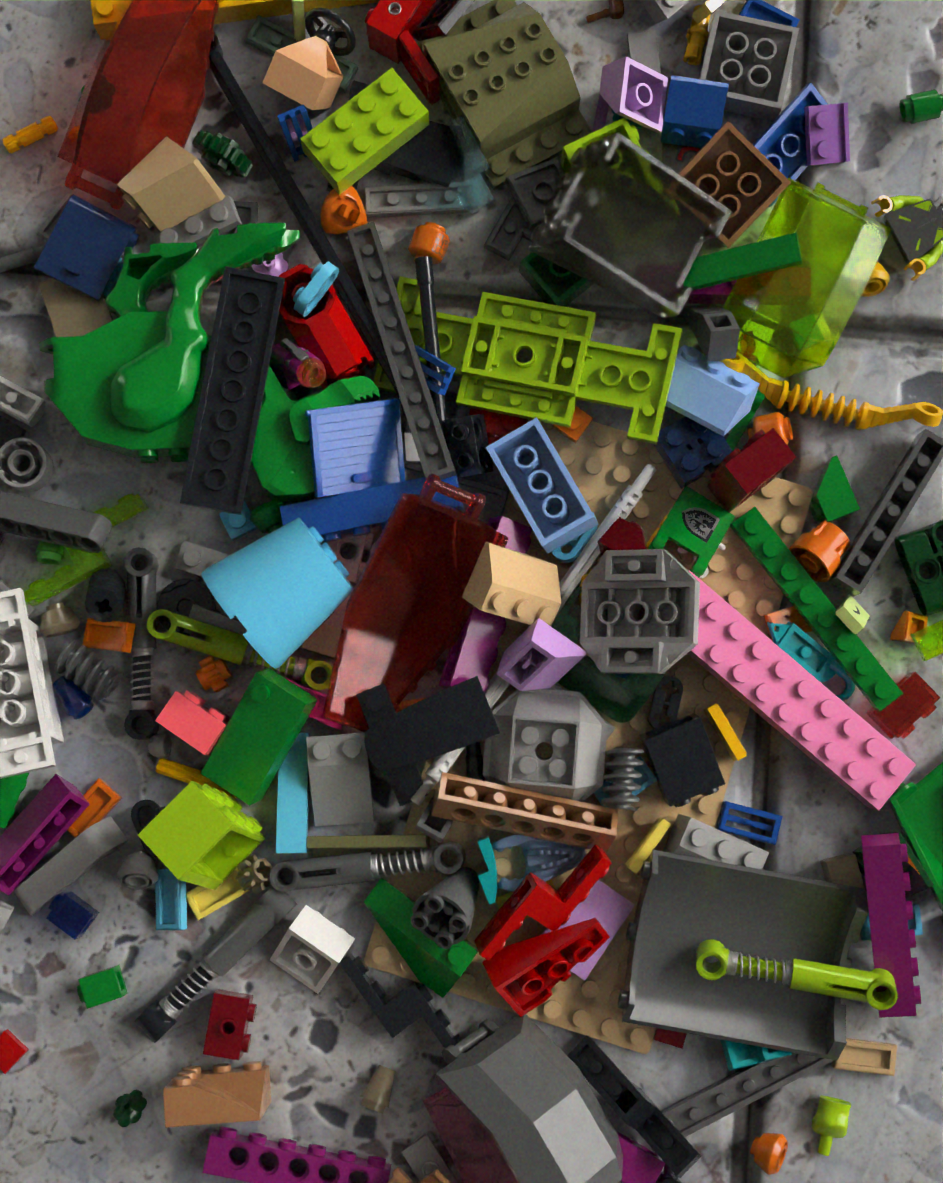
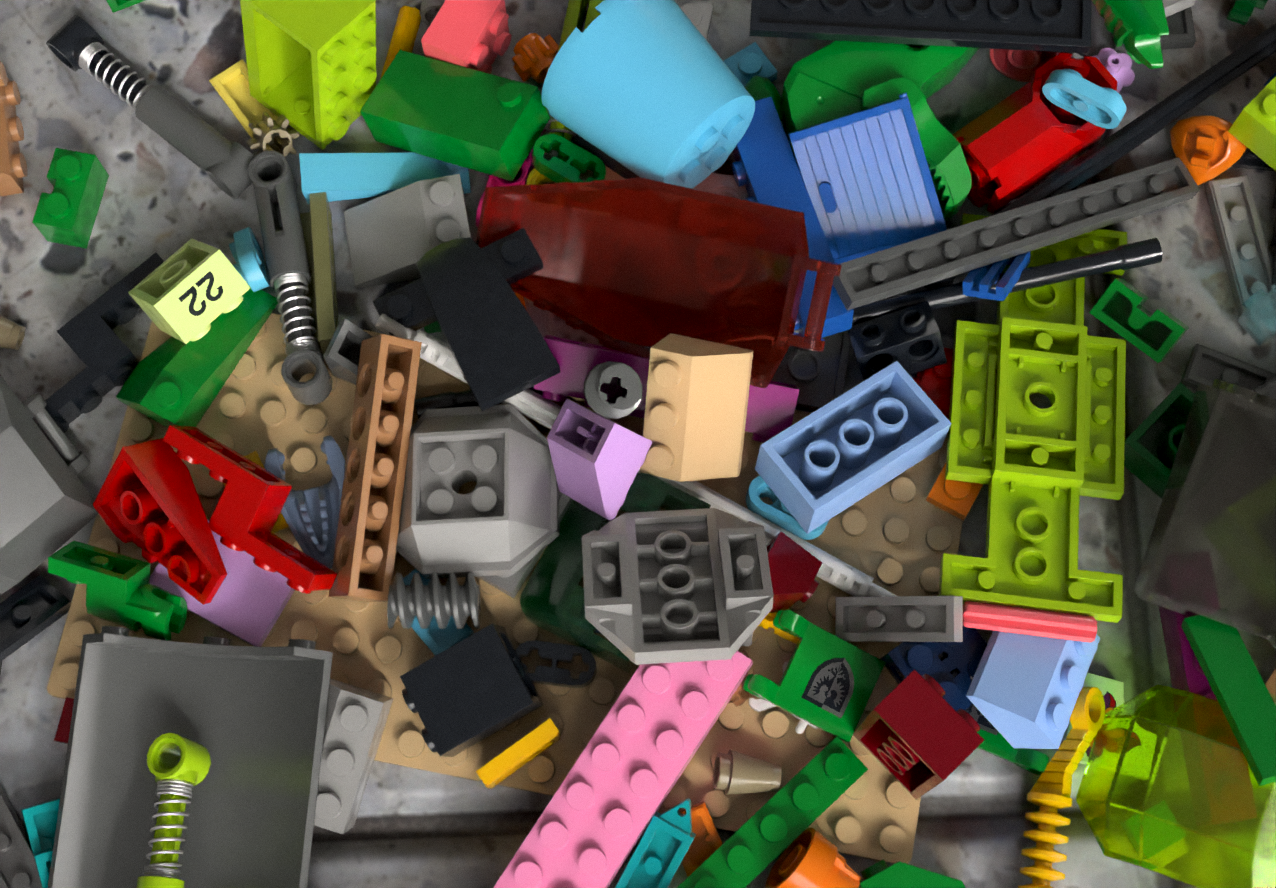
camera: 85 degrees right, 10 degrees down
medium azure tile [155,869,187,930] -> none
dark red brick [203,989,257,1060] -> none
plate [269,338,326,390] -> none
white slope [270,905,355,994] -> none
orange head [408,222,450,264] -> none
dark grey cone [410,867,479,949] -> none
teal slope [477,836,497,905] -> none
light yellow tile [625,818,671,874] -> none
dark grey slope [683,303,740,361] -> none
blue tile [717,801,783,845] -> none
orange head [748,412,793,446] -> none
none -> green brick [32,148,109,249]
none -> green plate [48,540,187,641]
none -> yellowish green brick [128,238,251,344]
none -> medium azure plate [229,227,270,292]
none -> green beam [532,134,606,197]
none -> dark grey piece [583,361,642,419]
none -> dark tan cone [713,750,781,795]
none -> light grey plate [835,596,963,642]
none -> coral axle [963,601,1097,643]
none -> green brick [1089,278,1189,363]

